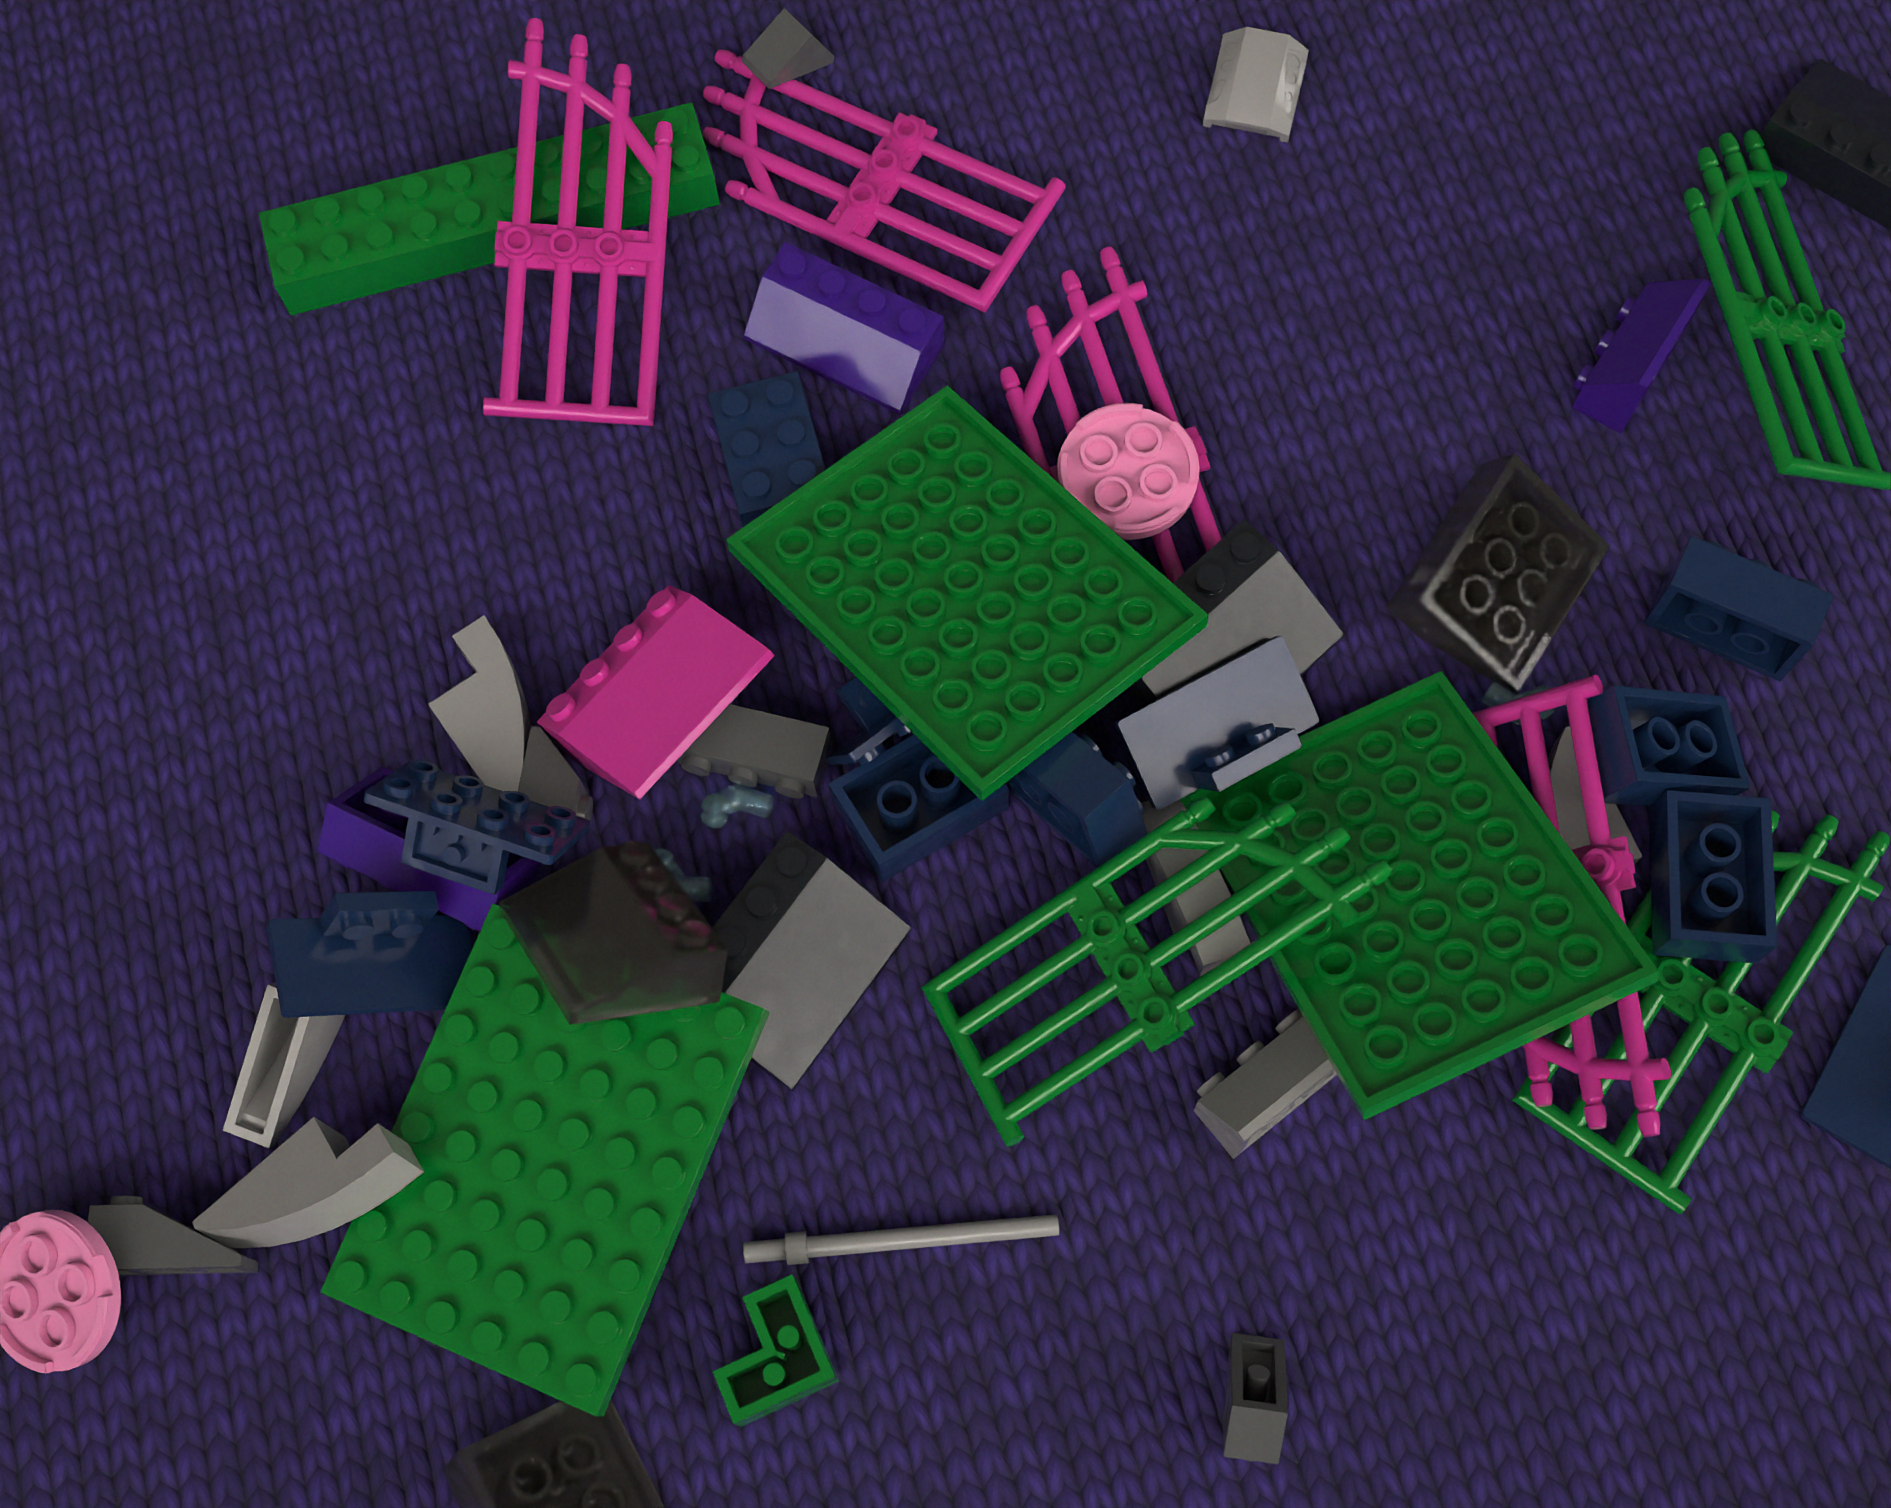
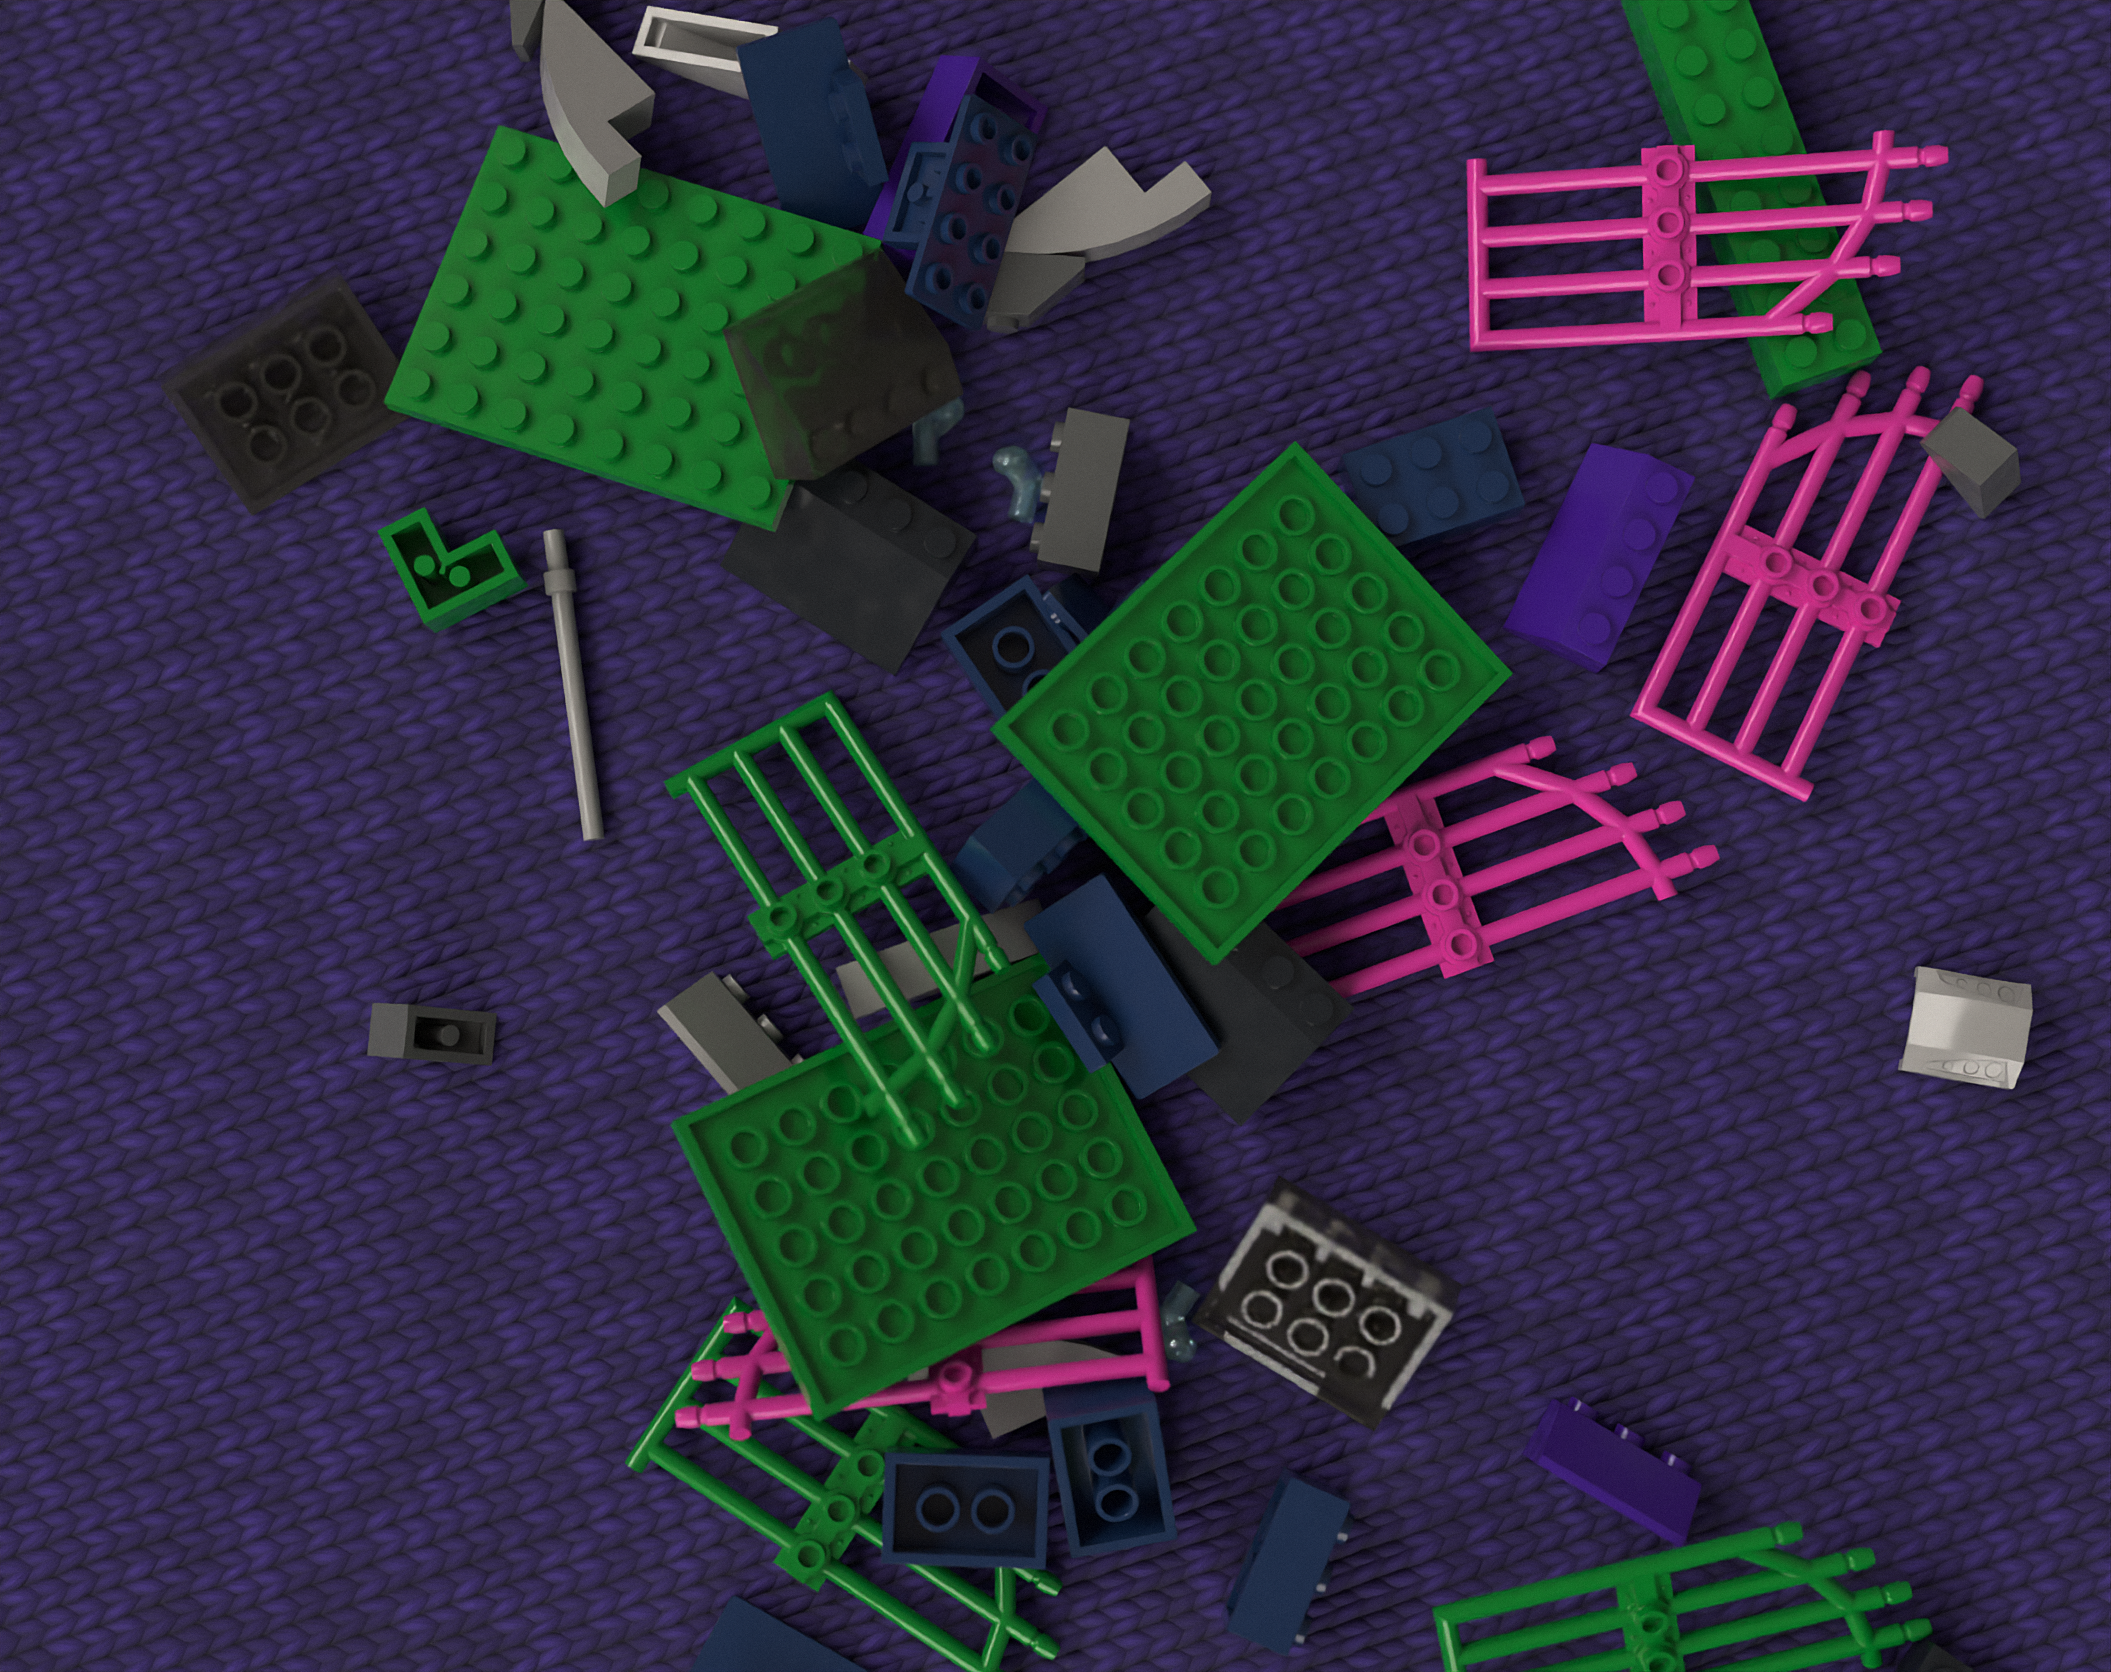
camera: 85 degrees right, 15 degrees up
dark pink slope [537,585,774,799] -> none
bright pink tile [1057,403,1199,540] -> none

